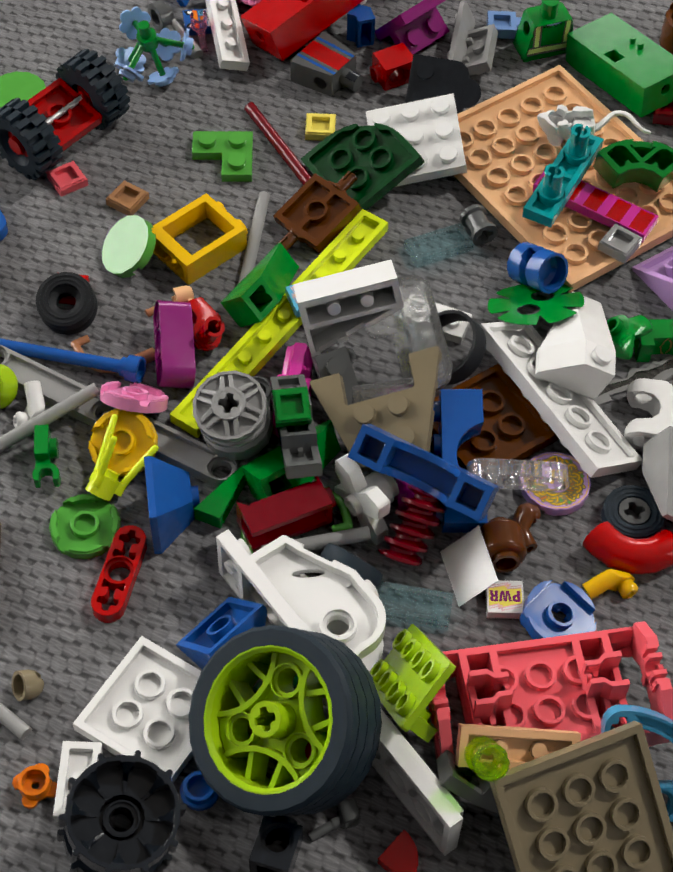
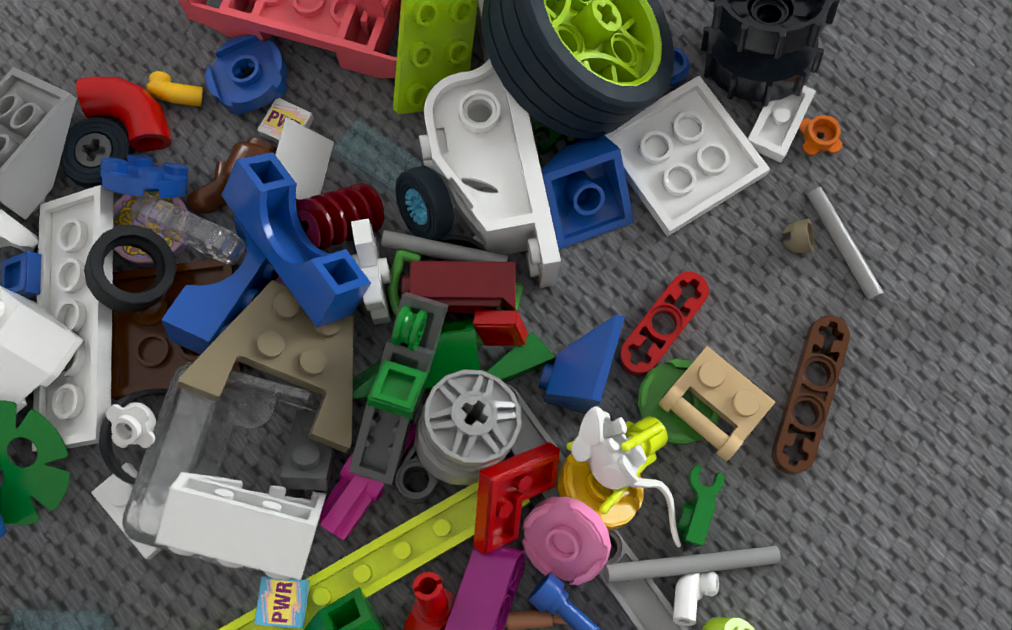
camera: 155 degrees left, 20 degrees up
none -> blue tile [0,251,42,299]
none -> black tyre [84,225,177,313]
none -> blue plate [100,154,189,198]
none -> white plate [106,402,156,448]
none -> green bush [392,305,427,351]
none -> red tile [473,310,527,346]
none -> red tile [473,442,560,555]
none -> white animal [571,406,681,548]
none -> tan plate [658,346,775,462]

